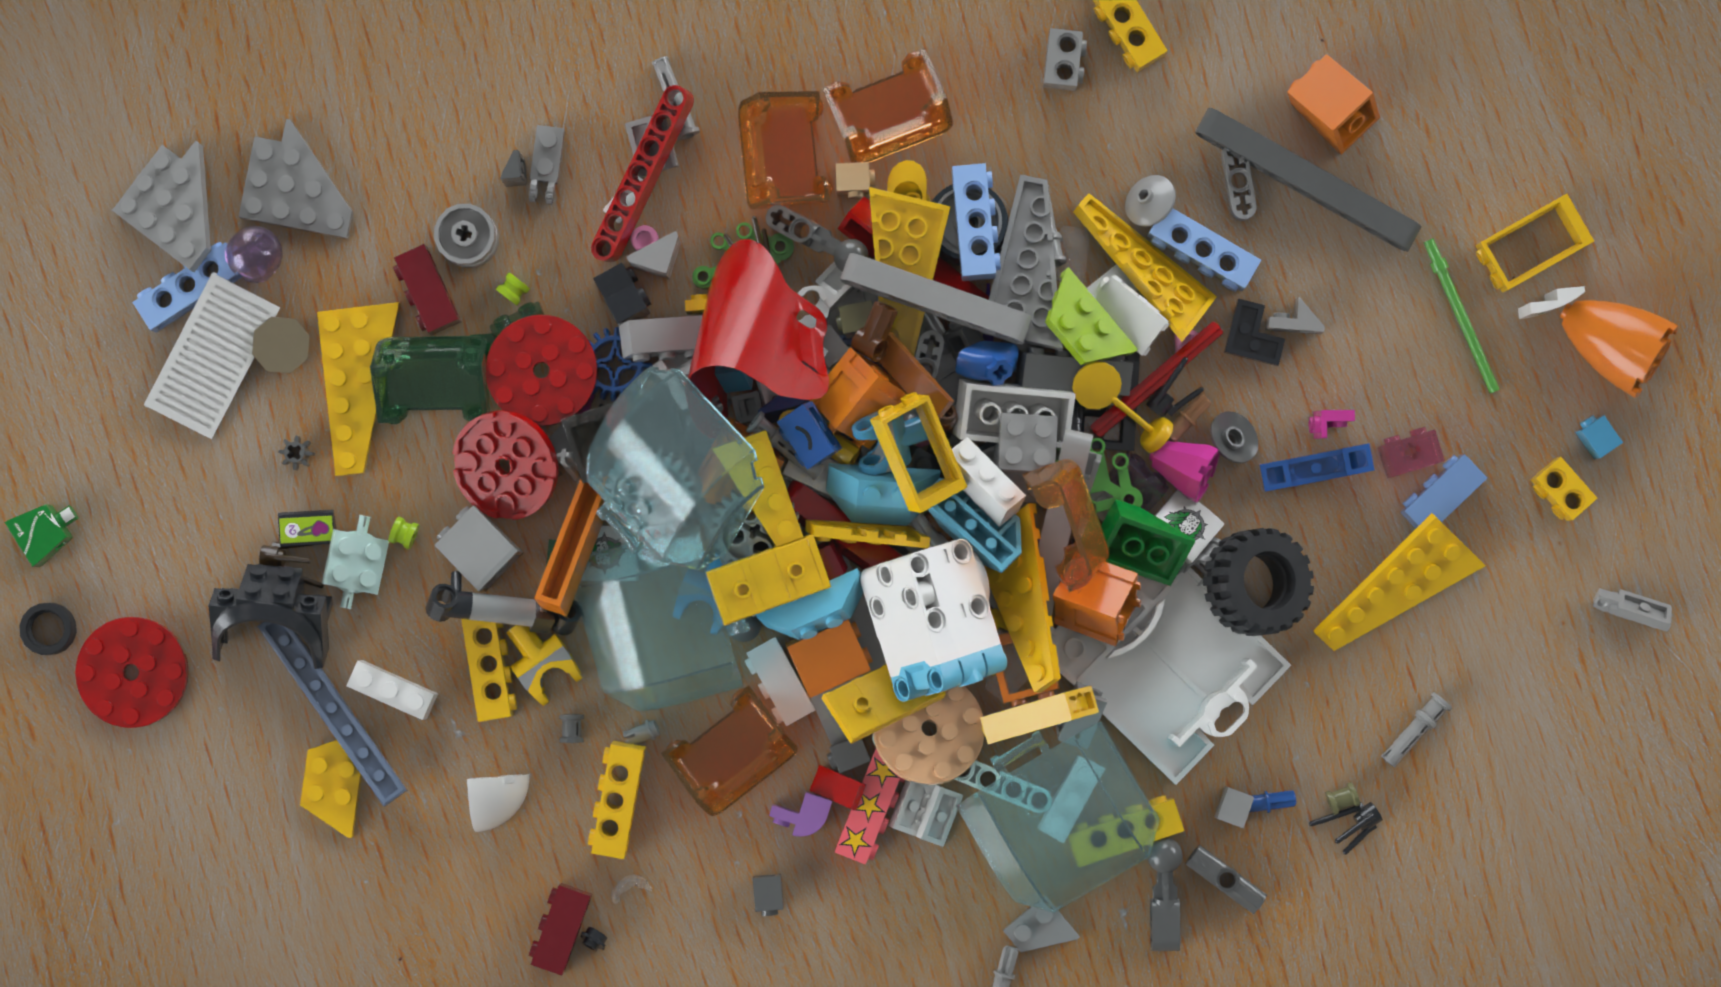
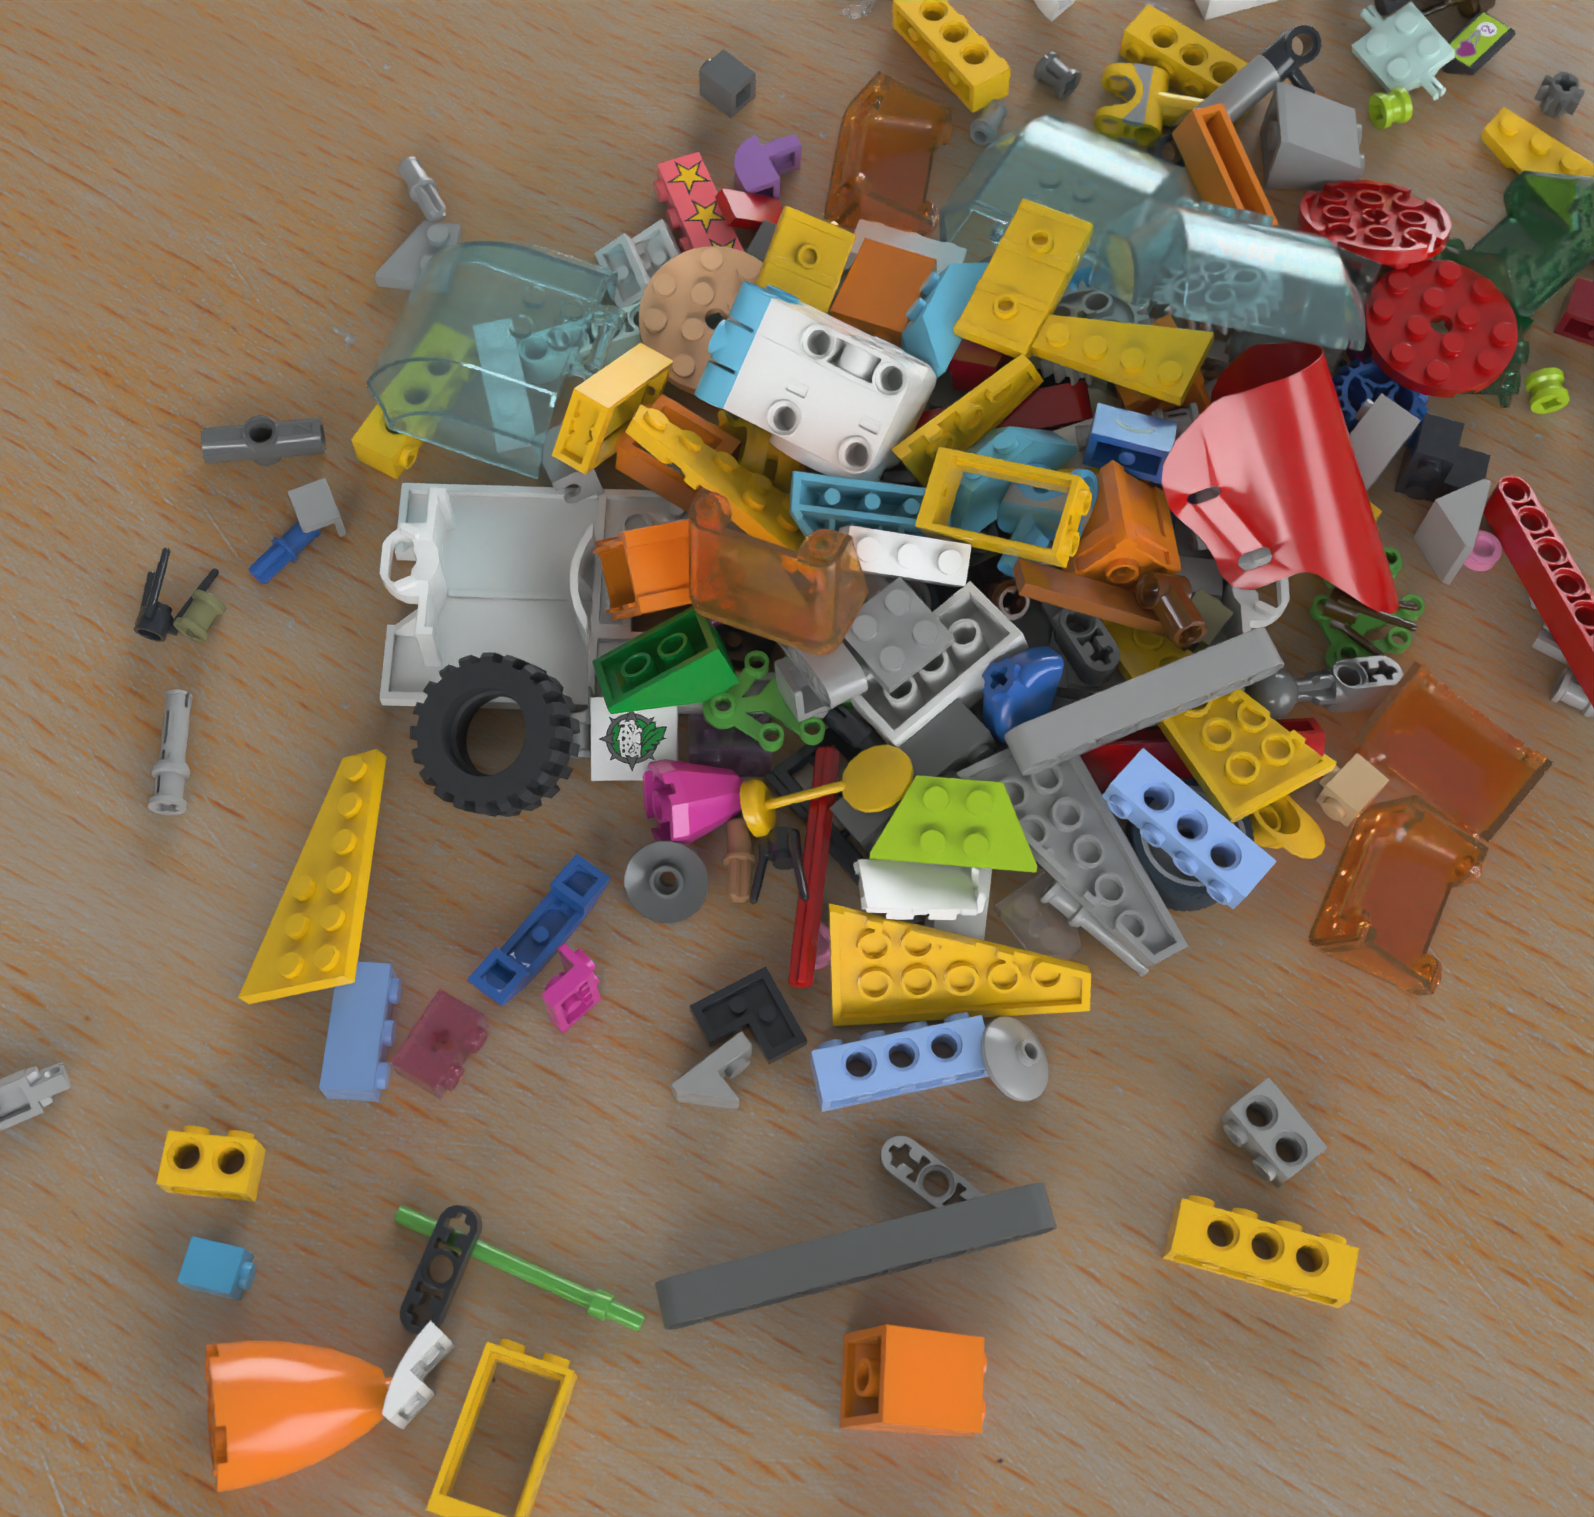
camera: 135 degrees right, 20 degrees down
dark grey beam [1147,837,1183,951] -> none
none -> black beam [400,1205,482,1334]

